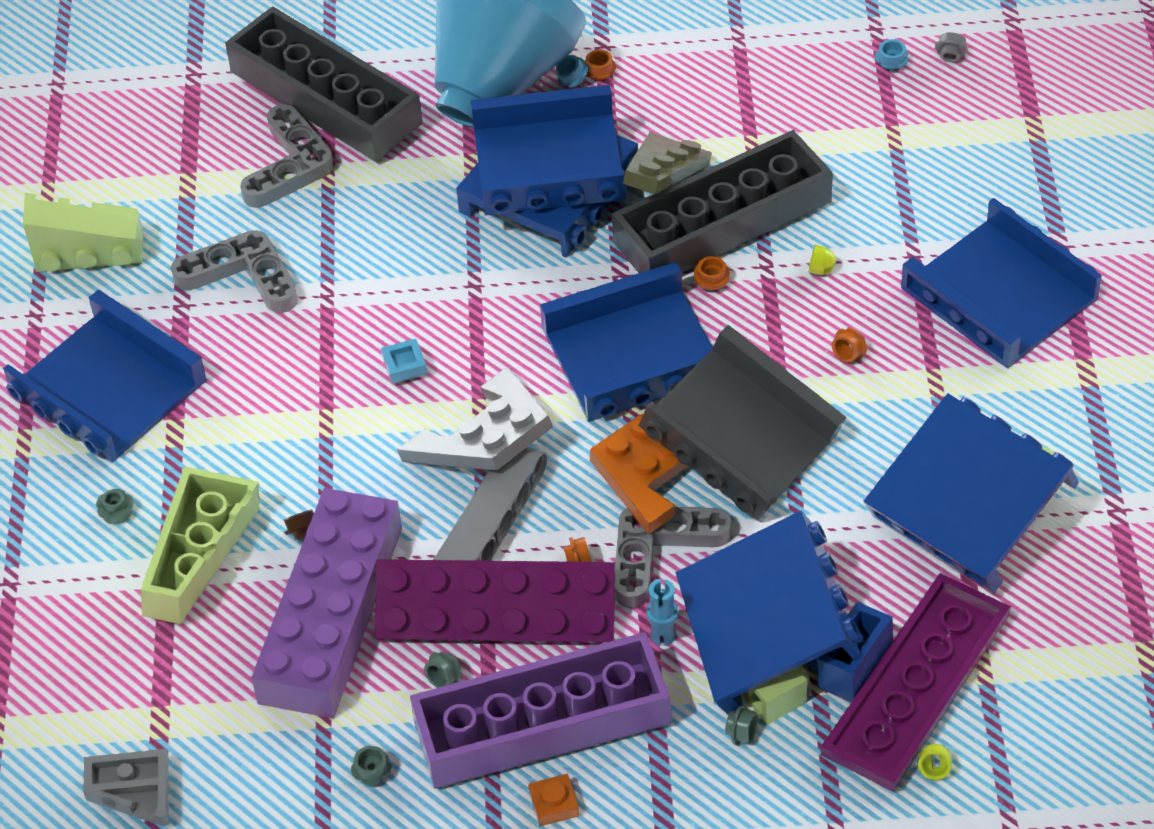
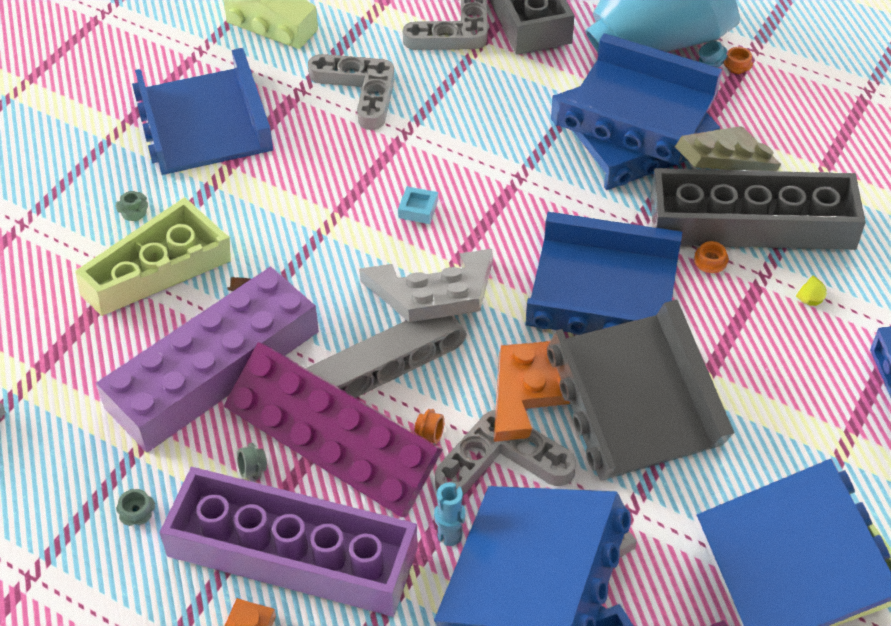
camera: 30 degrees right, 0 degrees up
orange plate [832,327,867,363] -> none

